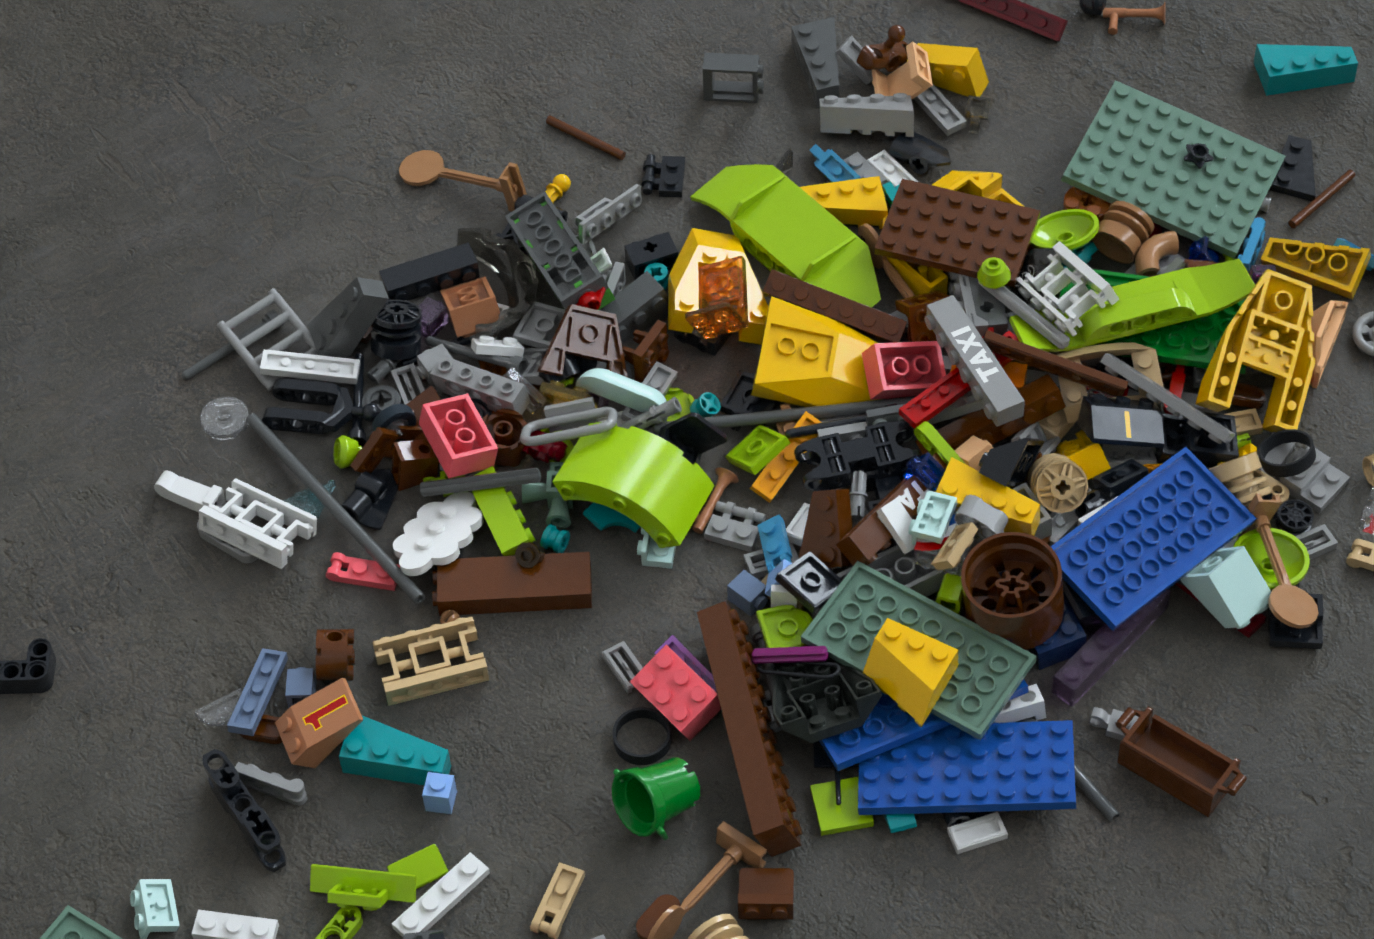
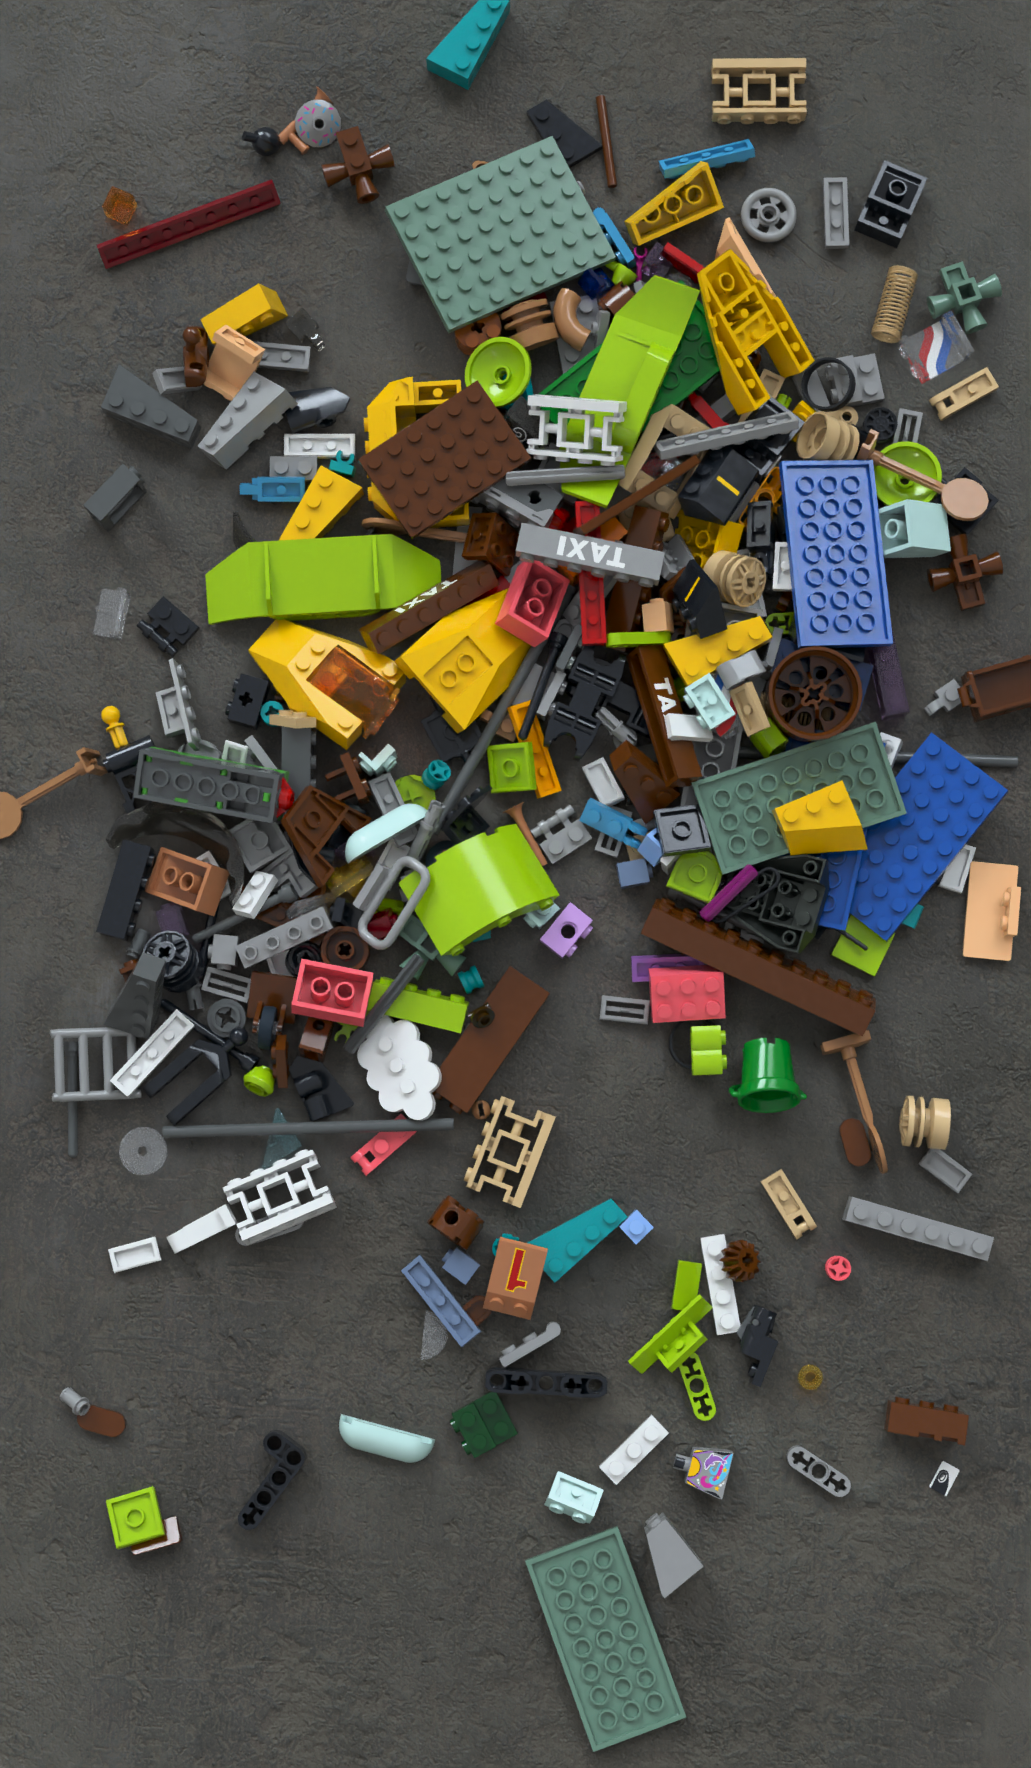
camera: 55 degrees left, 30 degrees up
reddish brown bar [546,115,626,160] -> none
reddish brown bracket [738,868,794,920] -> none
clear blue bracket [903,452,945,491] -> none
lime cone [977,257,1011,289] -> none
black plate [1184,143,1214,169] -> none
none -> clear panel [93,588,131,640]
none -> white tile [108,1236,161,1273]
none -> tan plate [269,710,316,728]
none -> light grey dish [295,100,341,147]
none -> reddish brown brick [321,126,395,204]
none -> black bracket [330,897,364,929]
none -> light aqua brick [339,1414,435,1463]
none -> light aqua bracket [358,744,397,777]
none -> dark green plate [450,1391,518,1458]
none -> lavender brick [540,902,593,959]
none -> lime brick [690,1025,727,1075]
none -> reddish brown gear [719,1240,761,1282]
none -> reddish brown brick [927,534,1003,611]
none -> light nougat bracket [962,861,1021,961]

